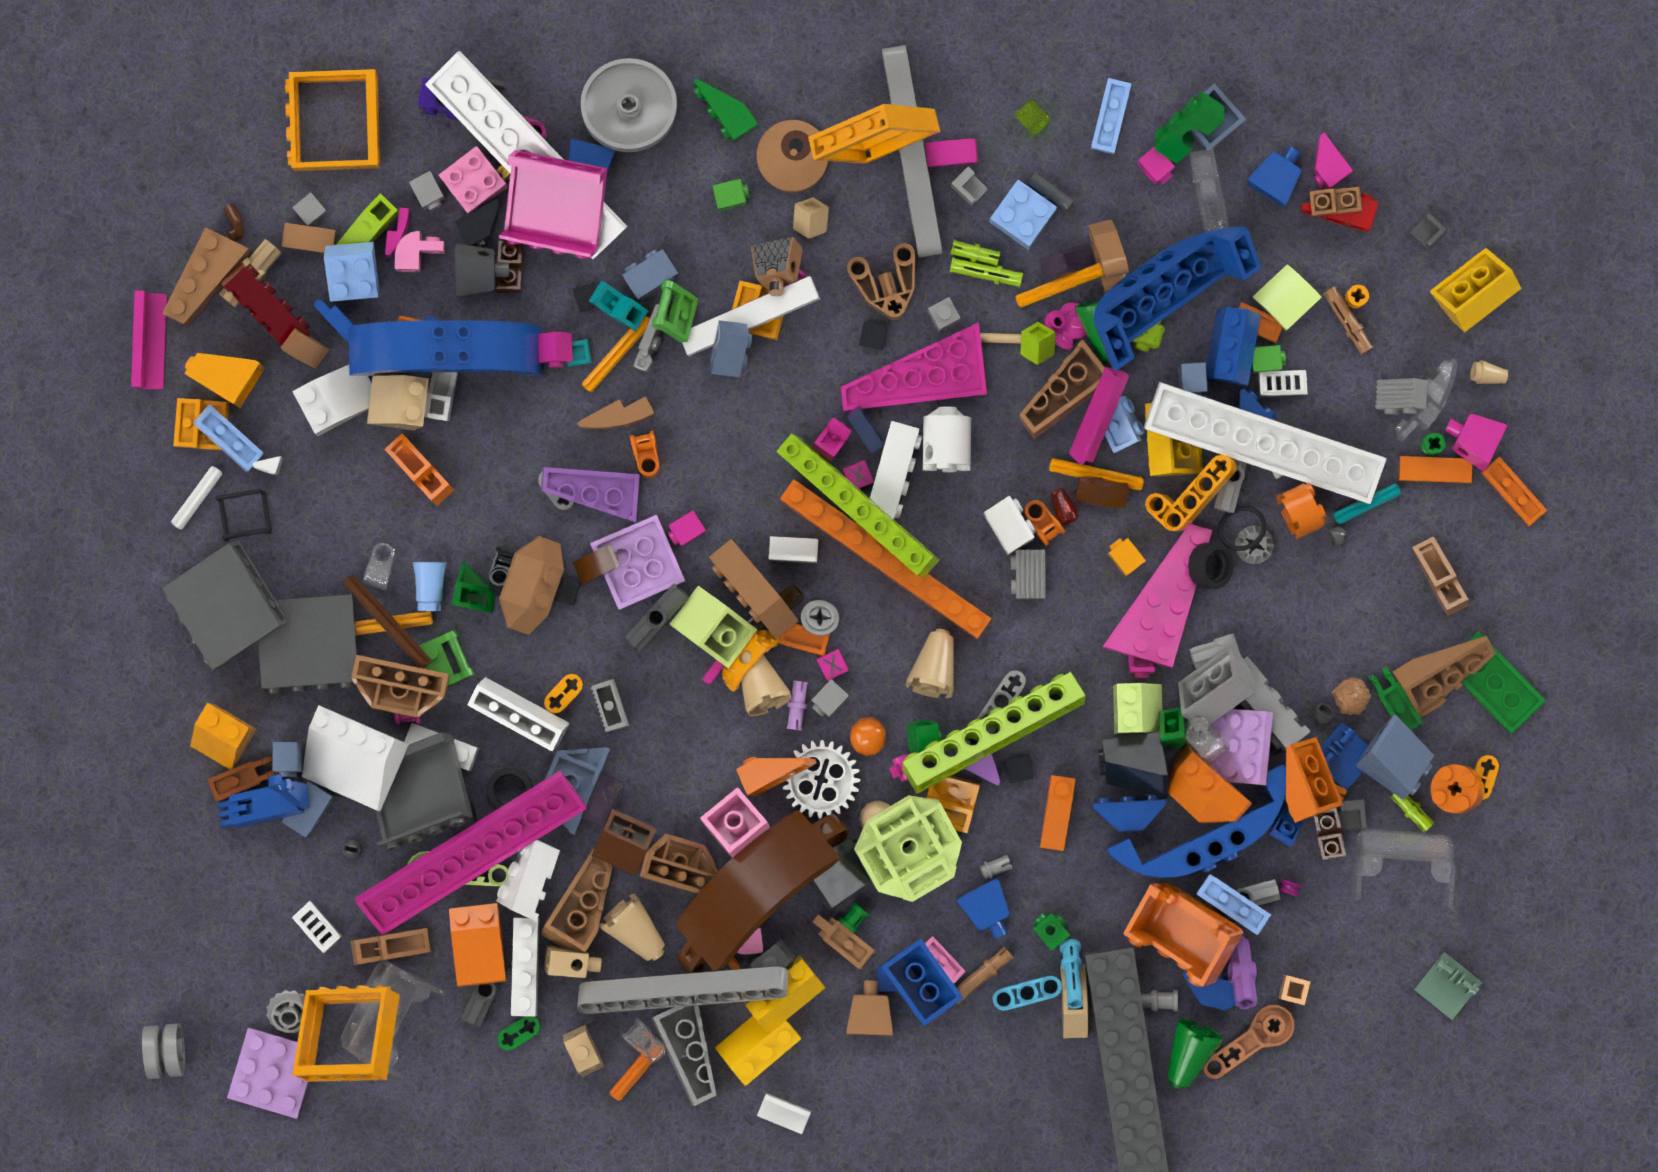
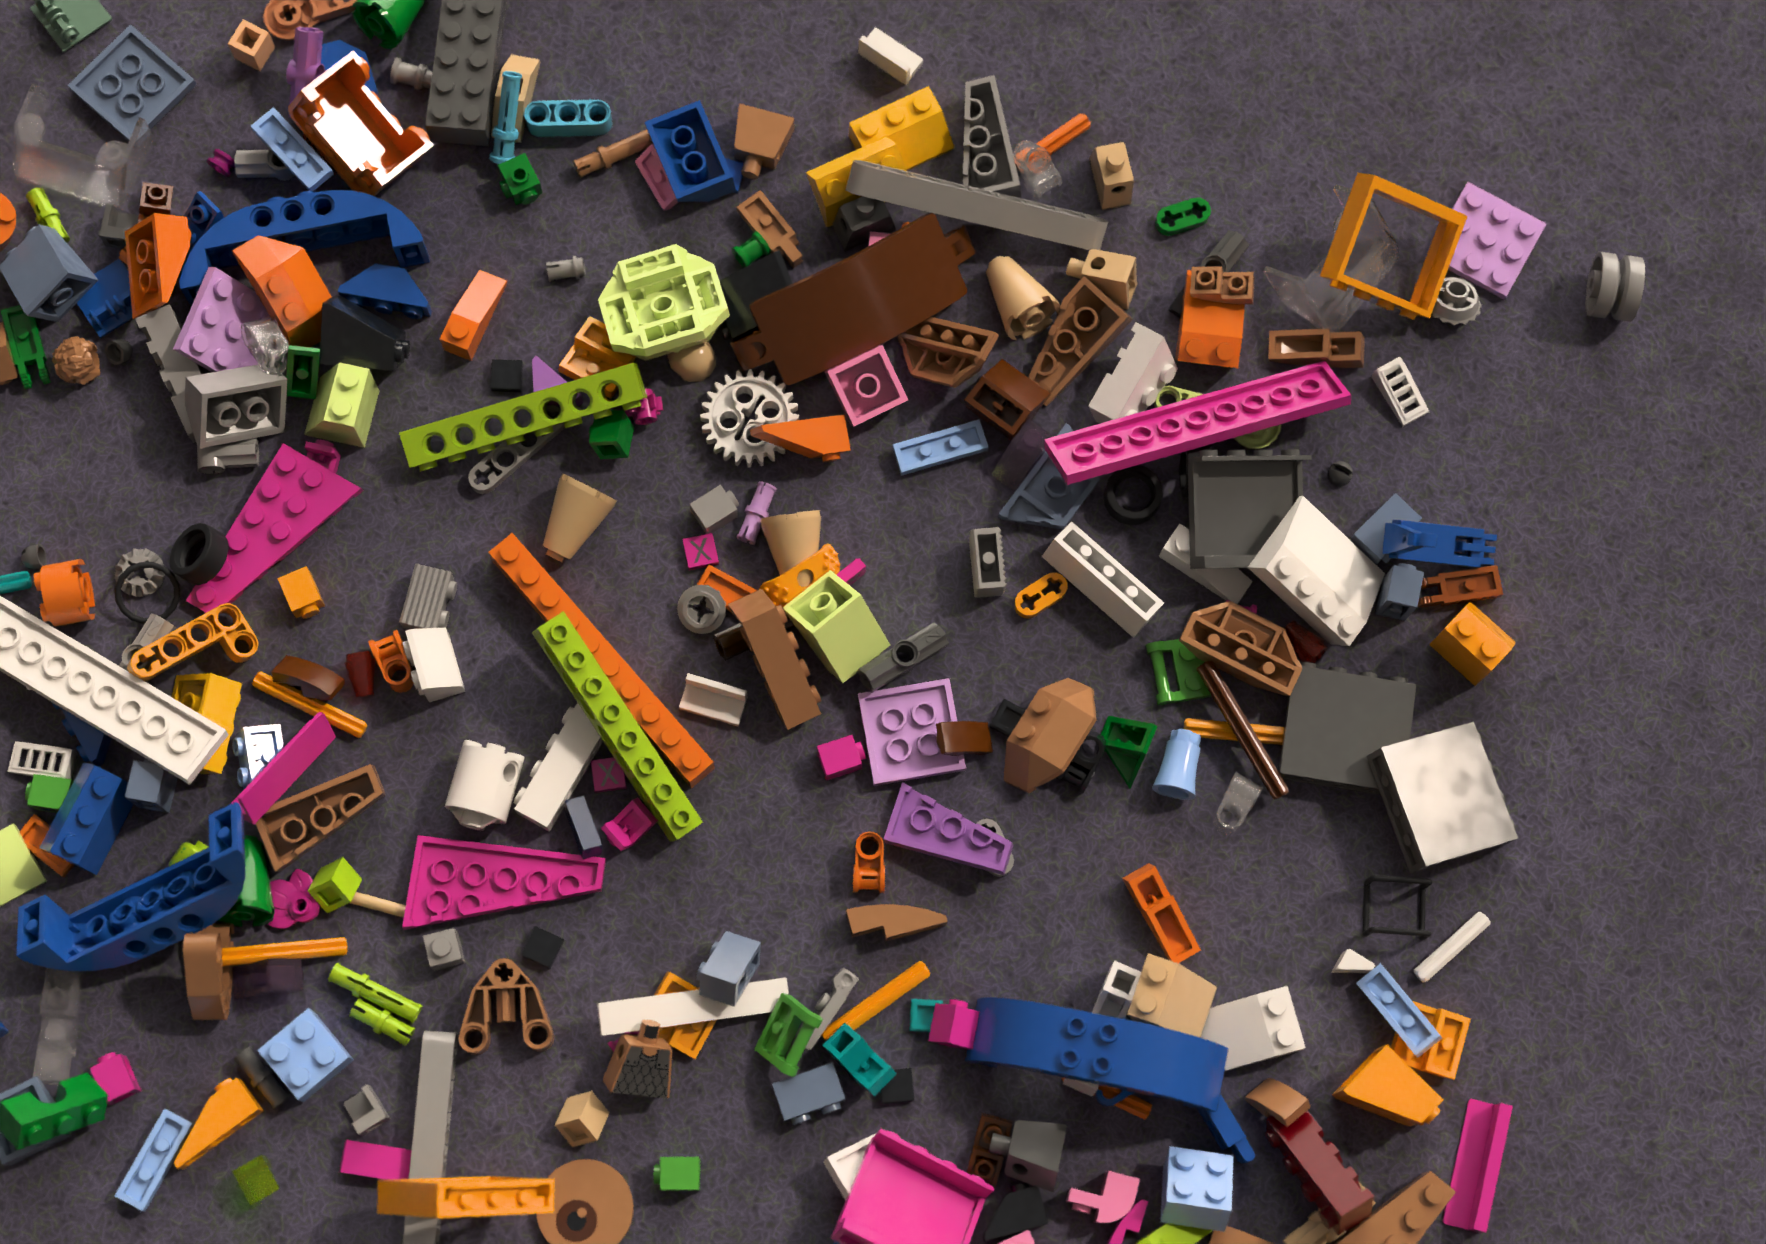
camera: 175 degrees left, 10 degrees down
white brick [511,918,540,1016] -> none
orange hair [850,717,886,756] -> none
blue torso [956,878,1010,939] -> none
none -> sand blue plate [67,24,197,146]
none -> light orange slope [174,1077,264,1170]
none -> light blue plate [892,420,989,476]
none -> medium nougat slope [1190,266,1254,304]
none -> clear red cone [1284,620,1328,664]

